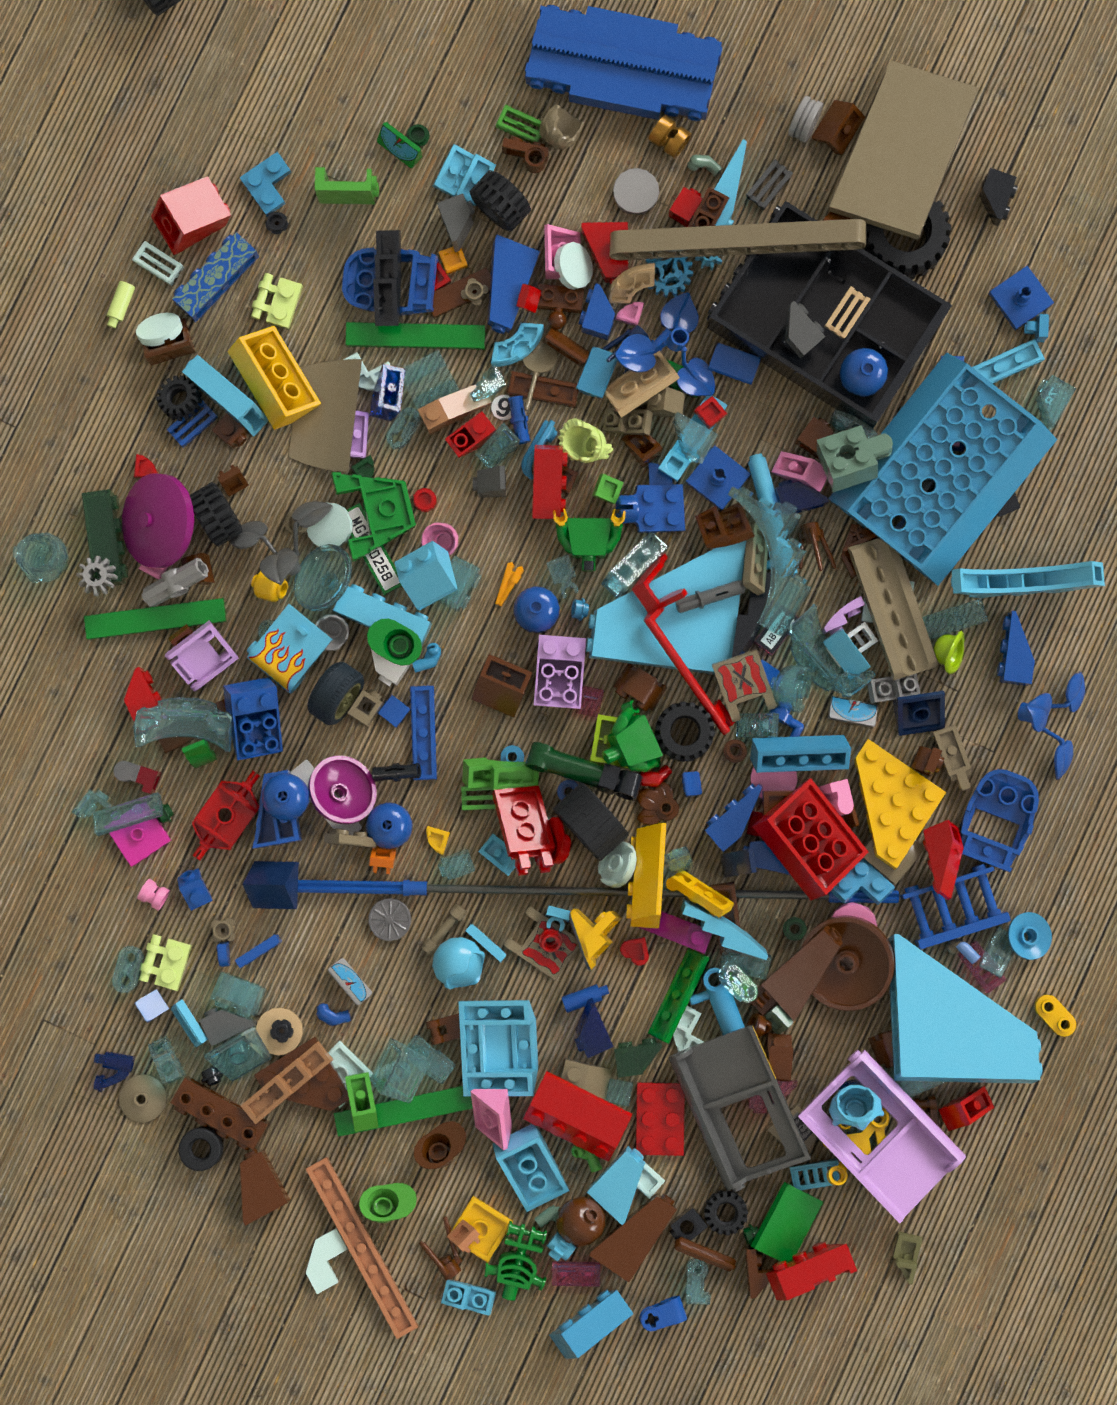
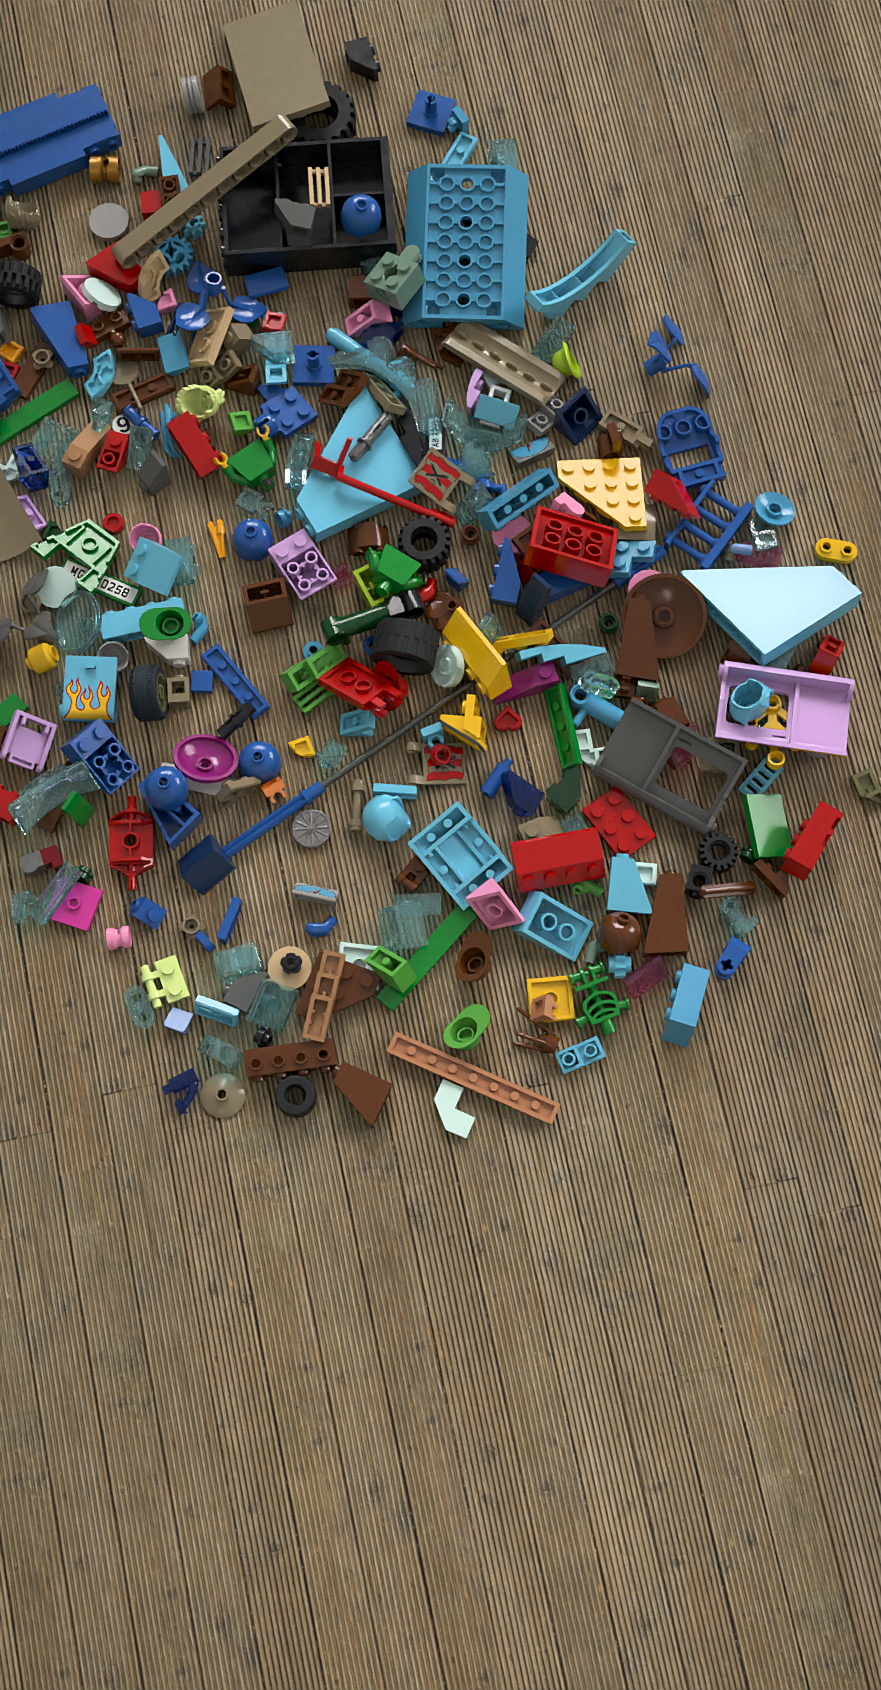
camera: 40 degrees left, 10 degrees down
blue slope [997,611,1035,686] -> none

